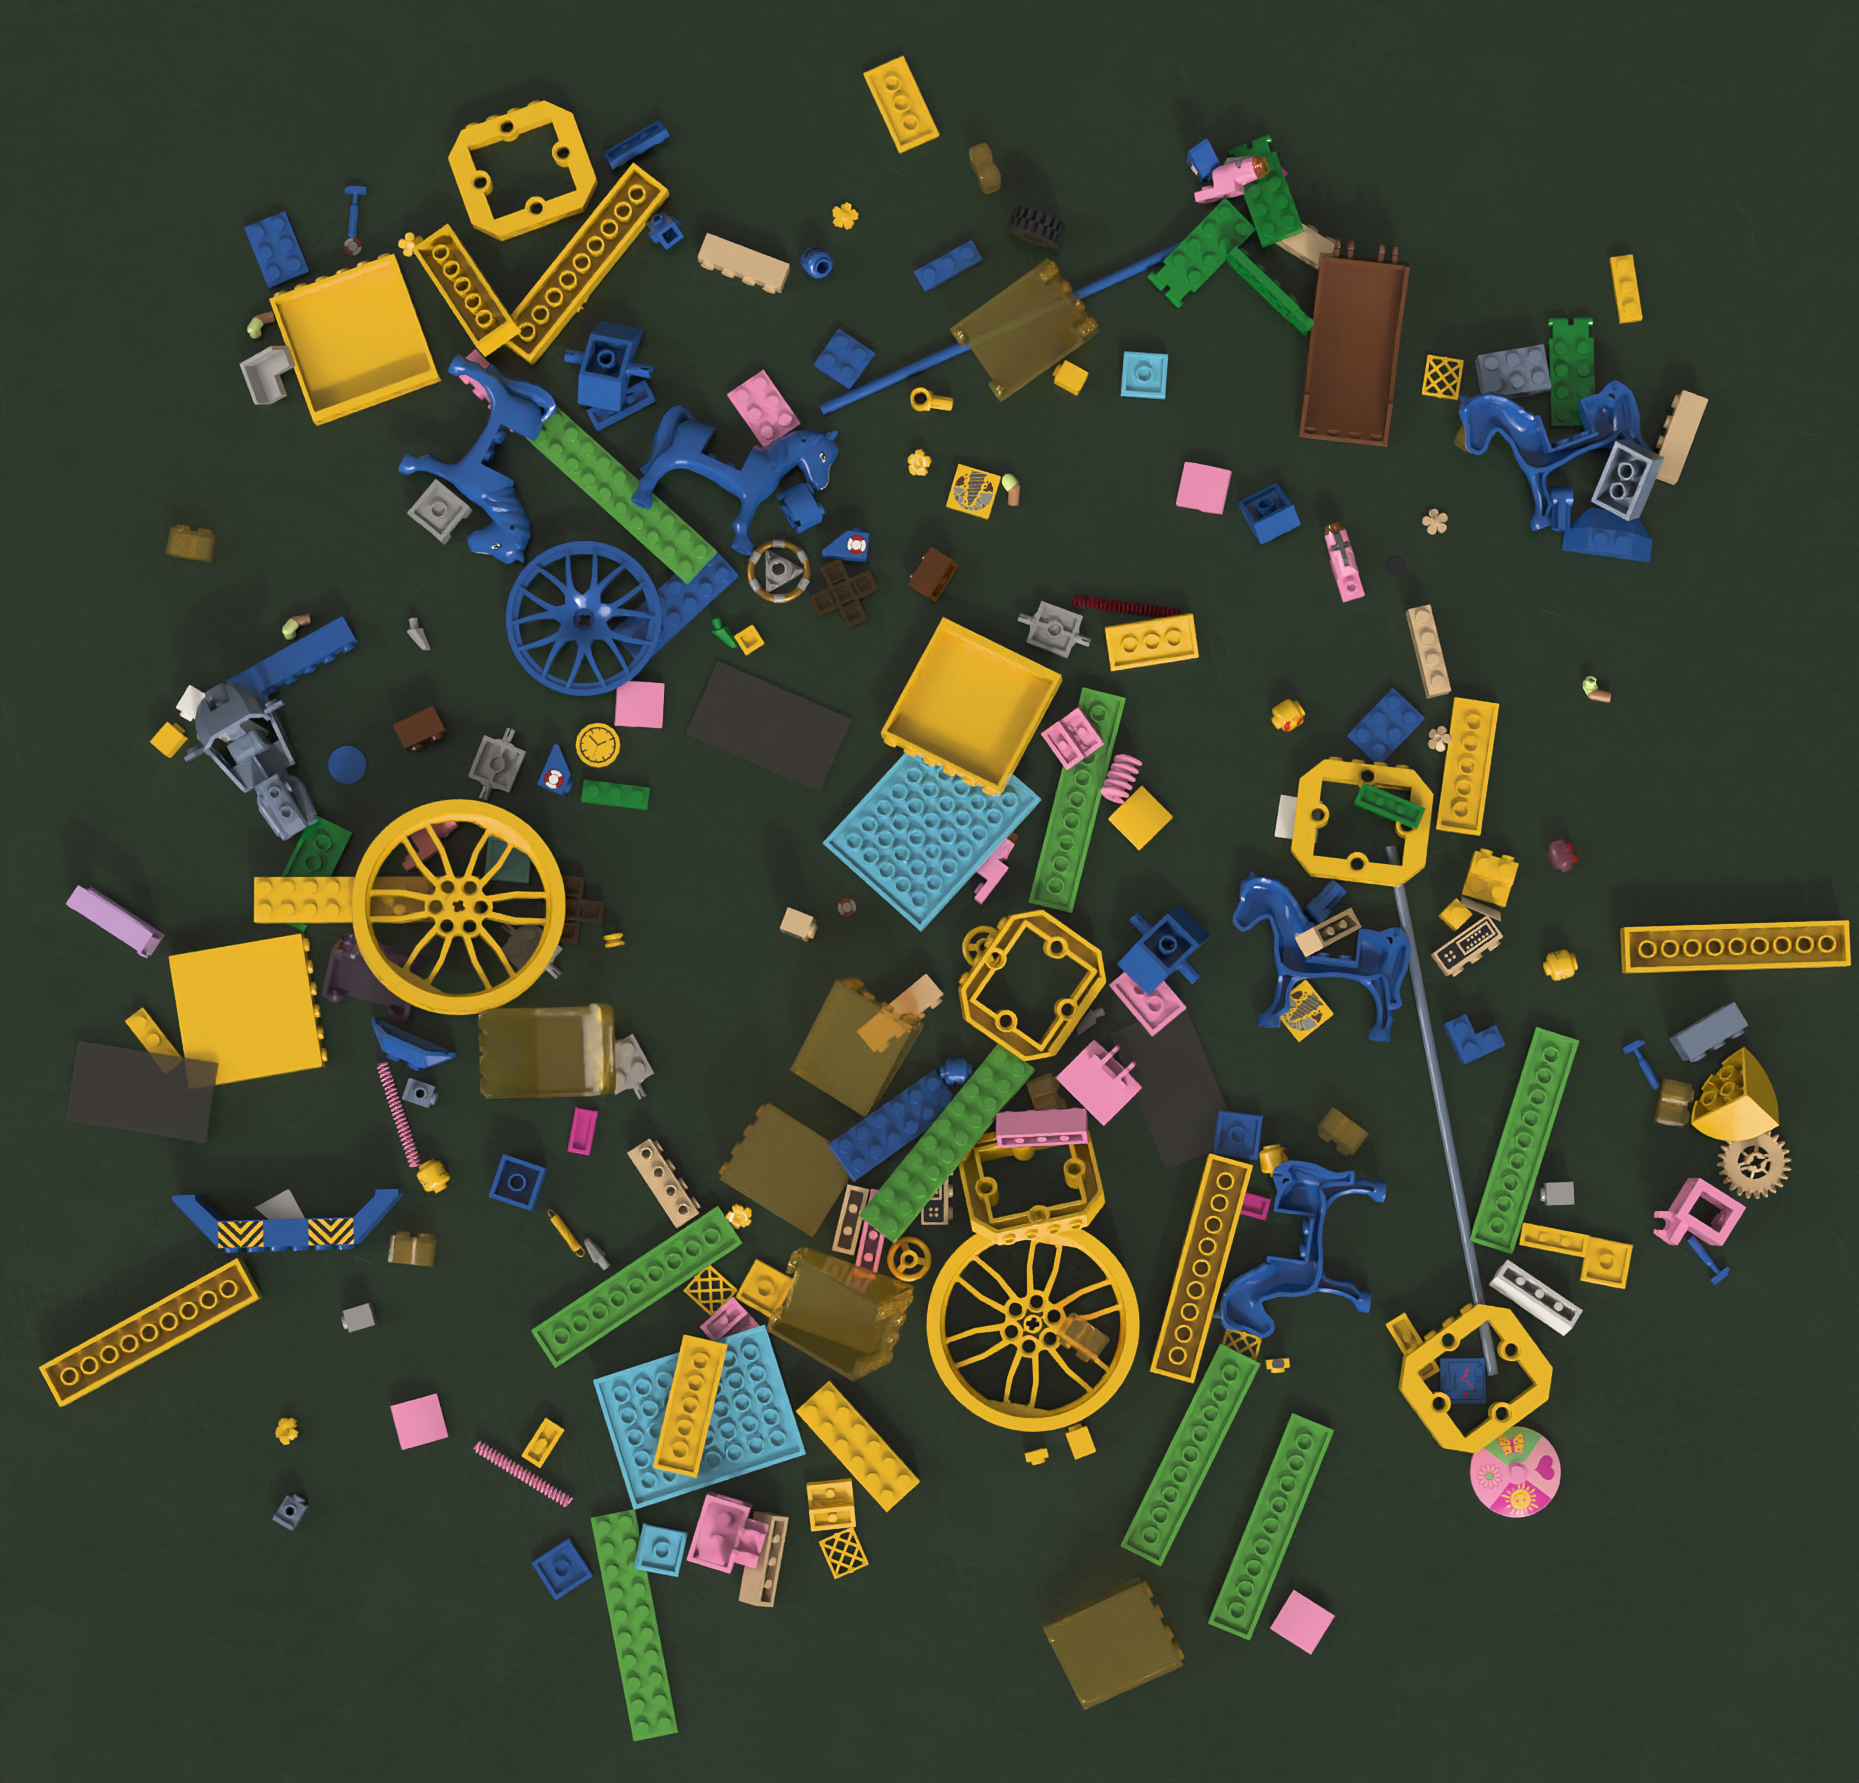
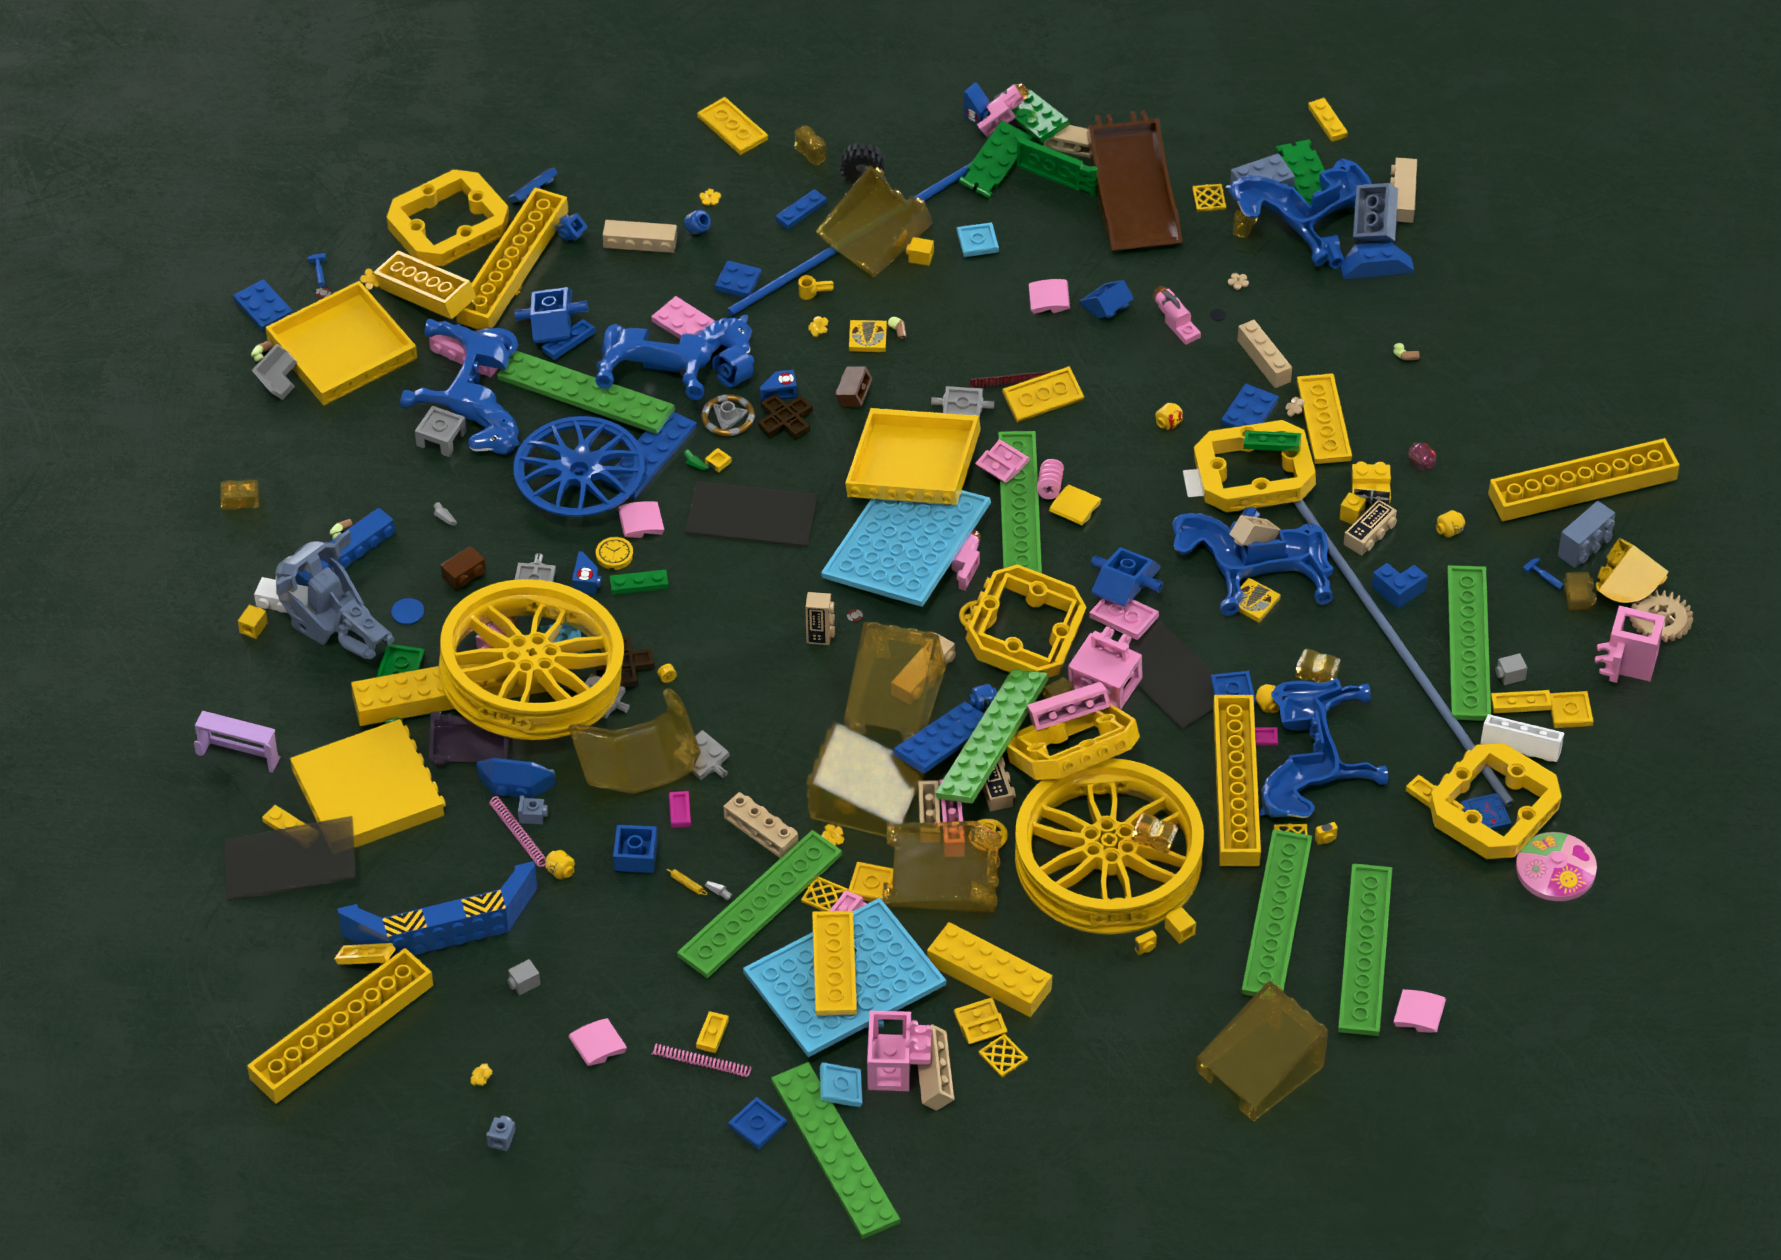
camera: 20 degrees left, 35 degrees down
clear yellow brick [388,1231,437,1267] -> none
light grey bar [1076,1007,1105,1035] -> none
blue piece [1686,1235,1730,1285] -> none
none -> yellow plate [334,943,395,965]

